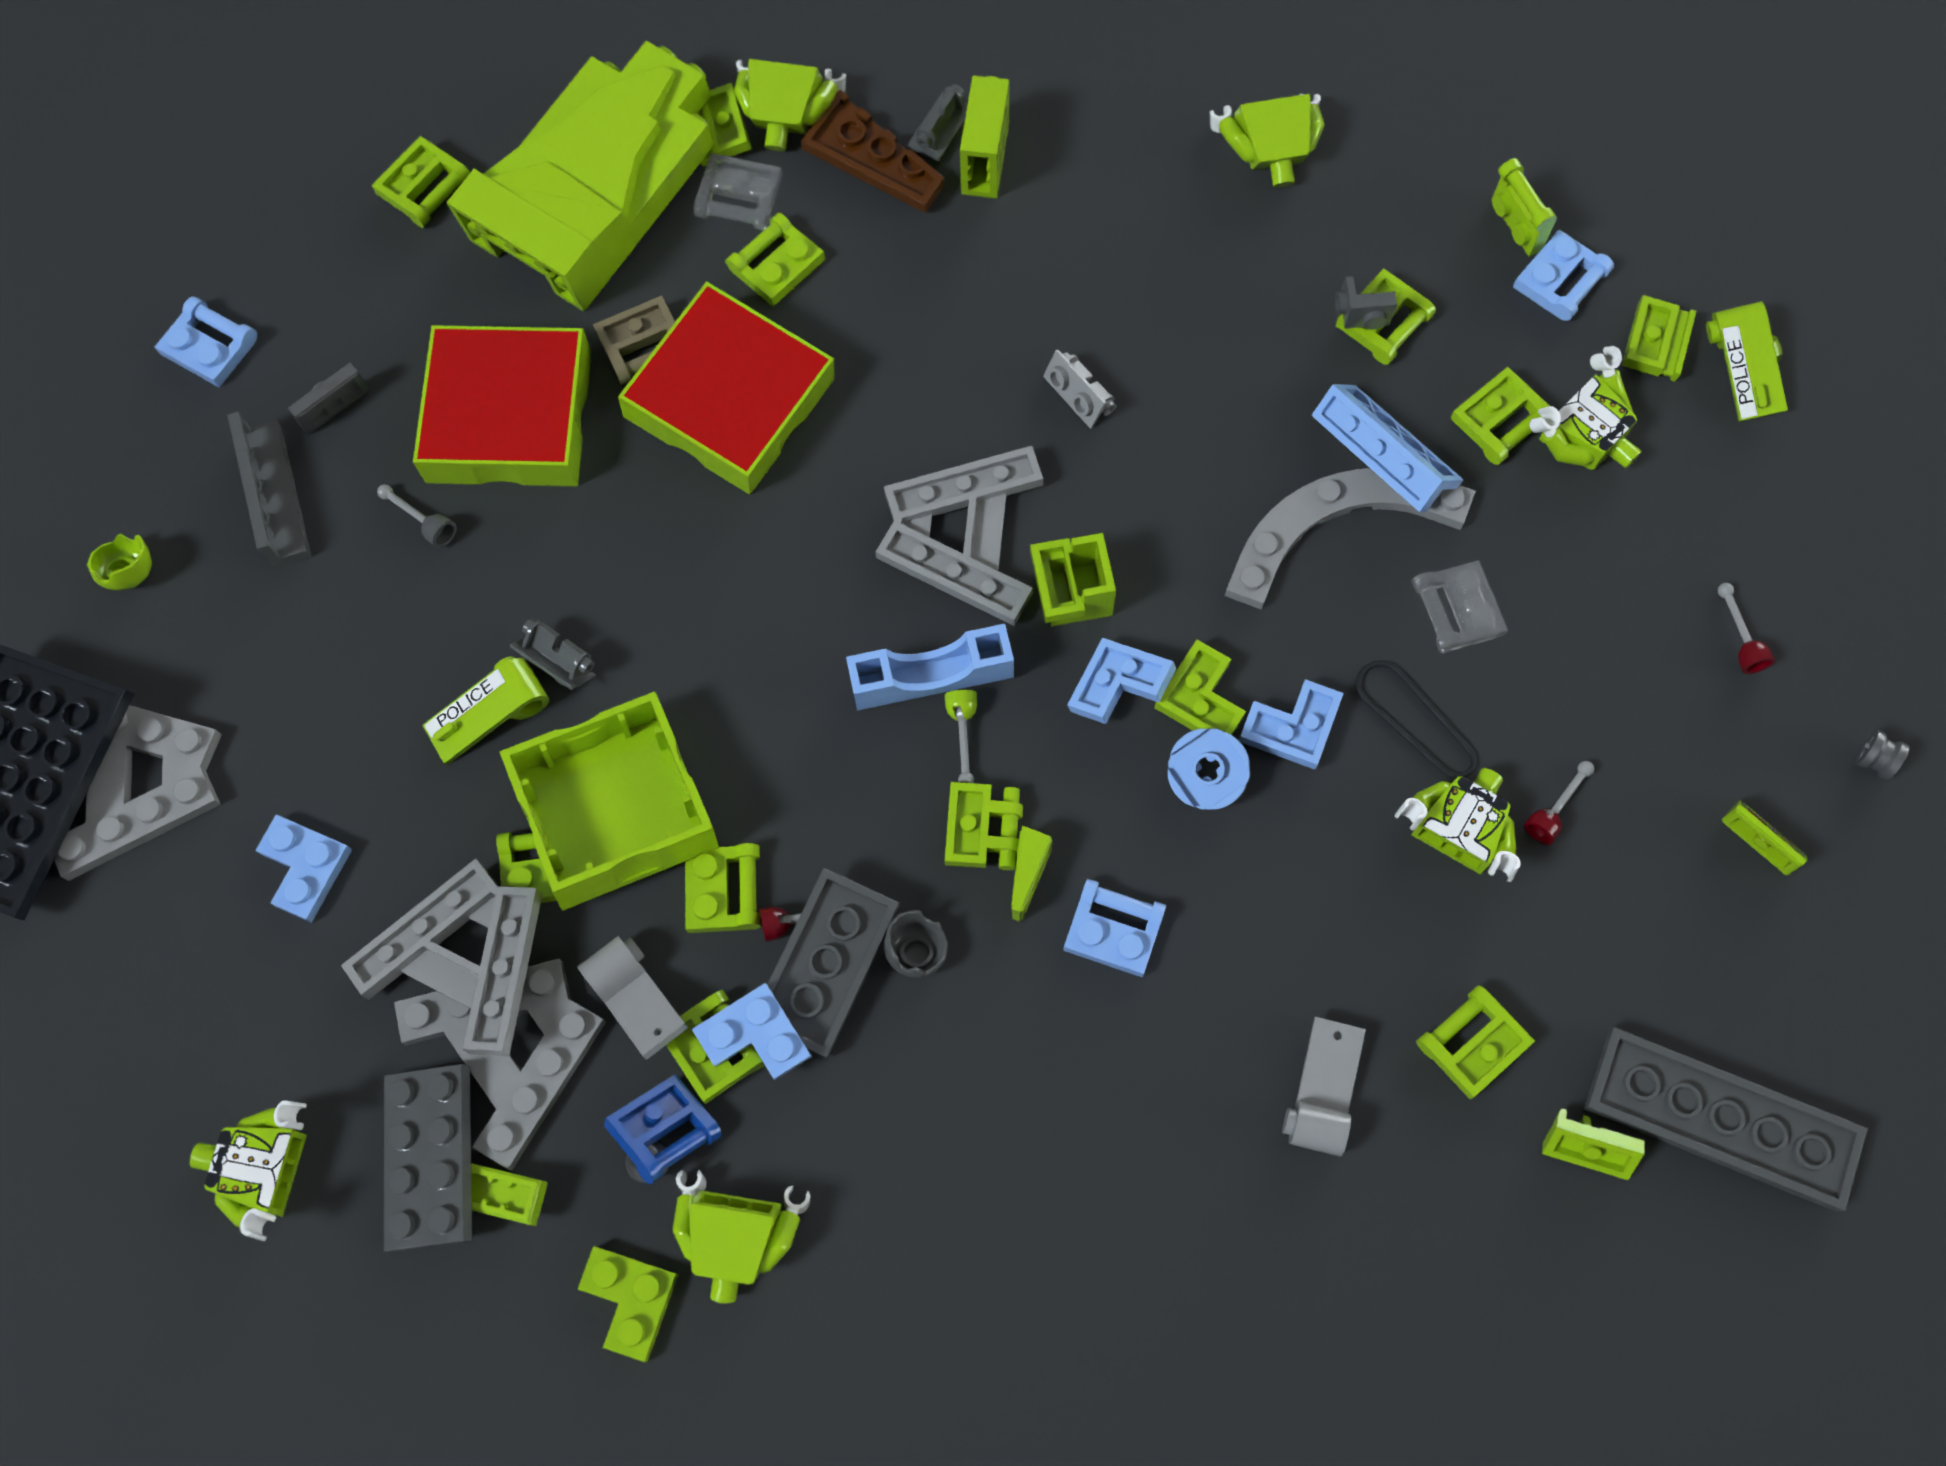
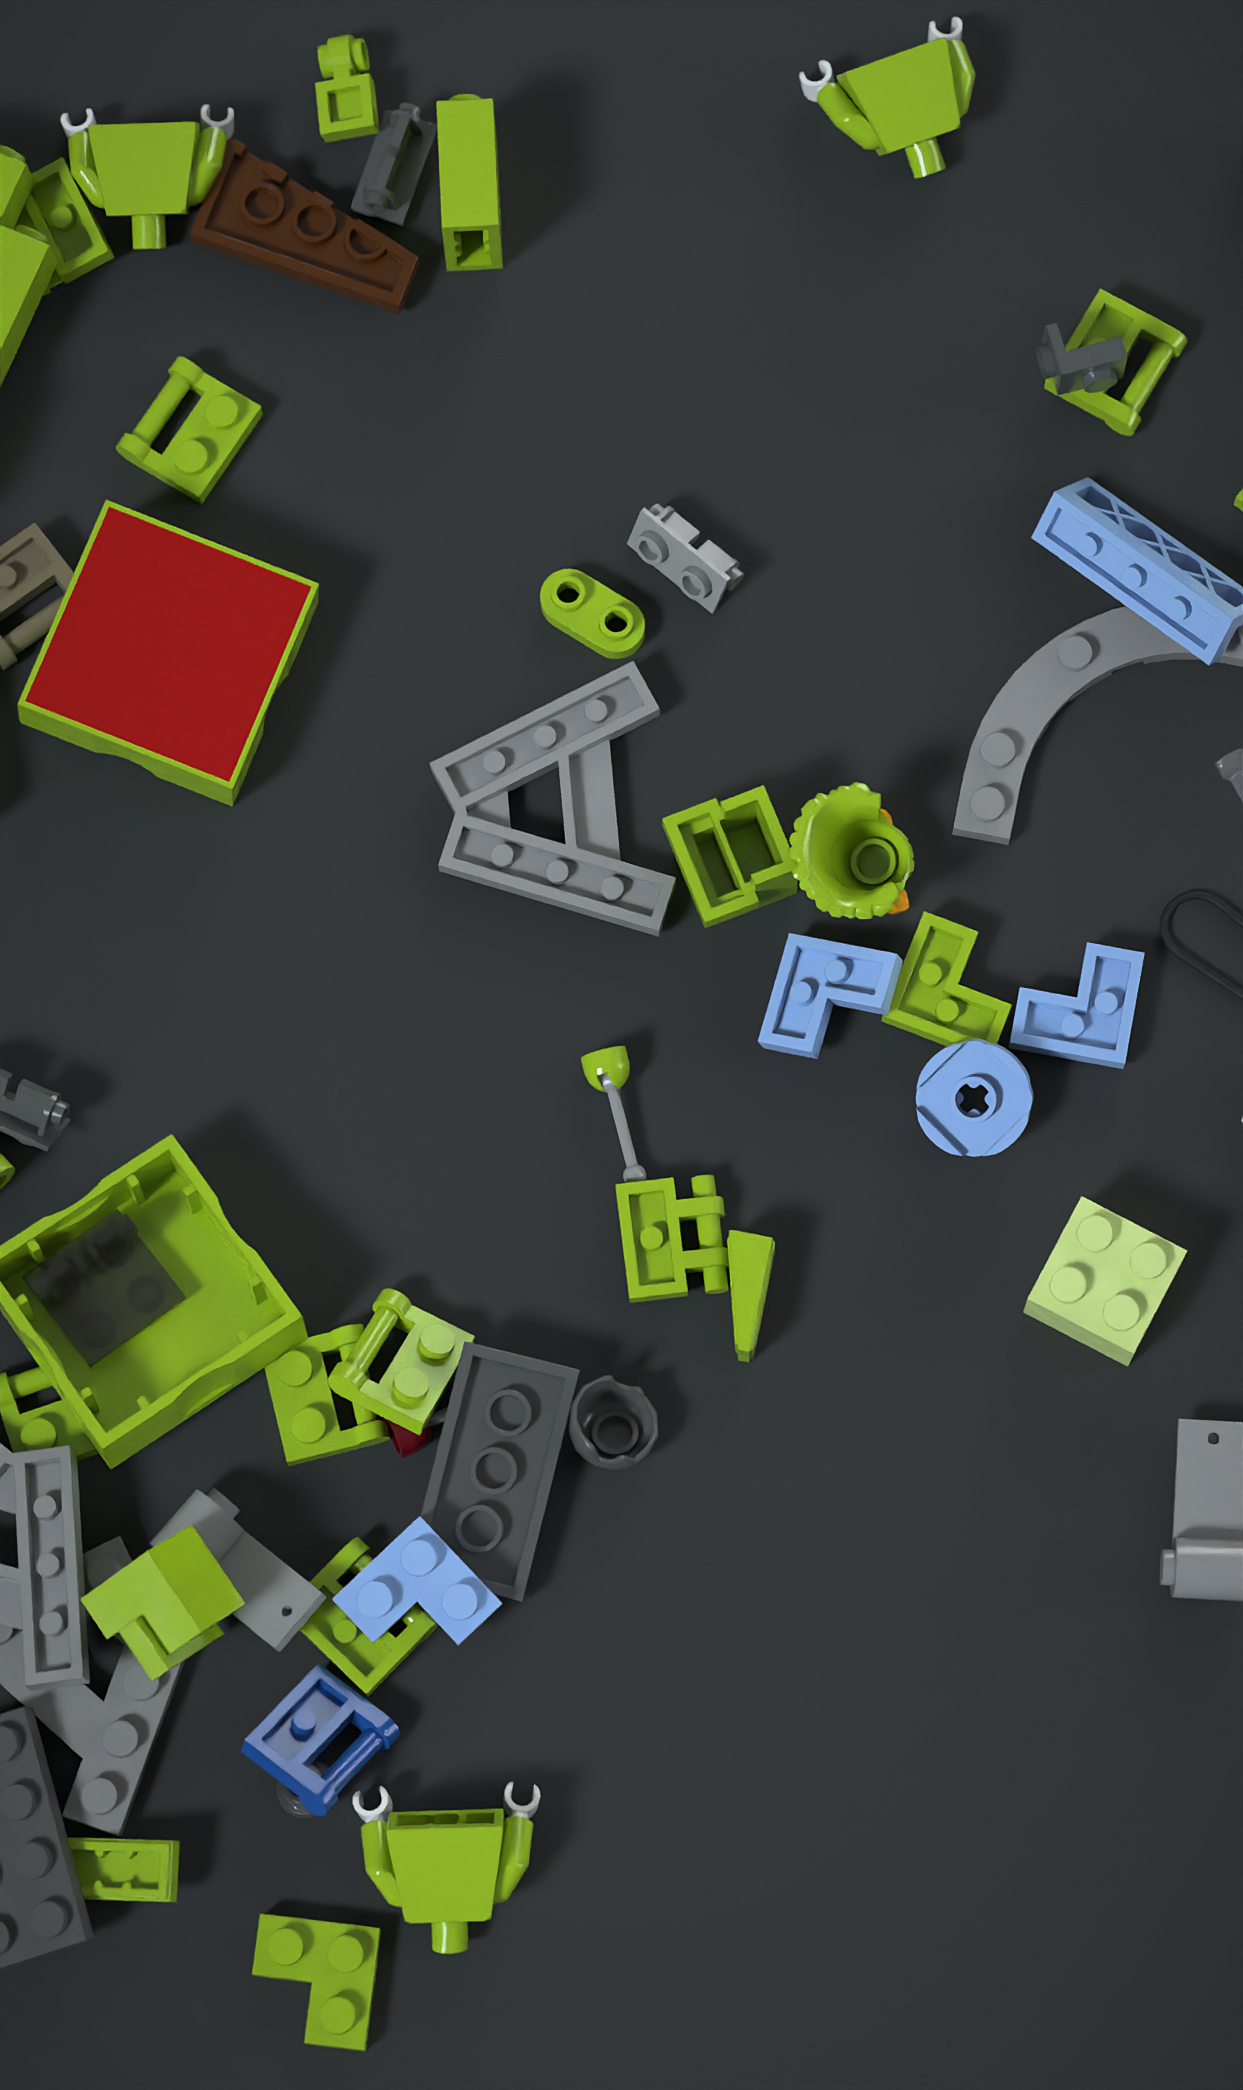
camera: 10 degrees left, 5 degrees up
clear plate [694,153,783,230] -> none
light blue arch [846,624,1014,711] -> none
light blue plate [1063,878,1167,978] -> none
none -> clear smoke hinge [22,1209,186,1367]
none -> lime plate [80,1524,245,1681]
none -> lime plate [315,34,380,143]
none -> lime plate [327,1288,475,1435]
none -> lime plate [540,569,645,659]
none -> lime hair [788,782,915,919]
none -> yellowish green brick [1023,1196,1187,1367]

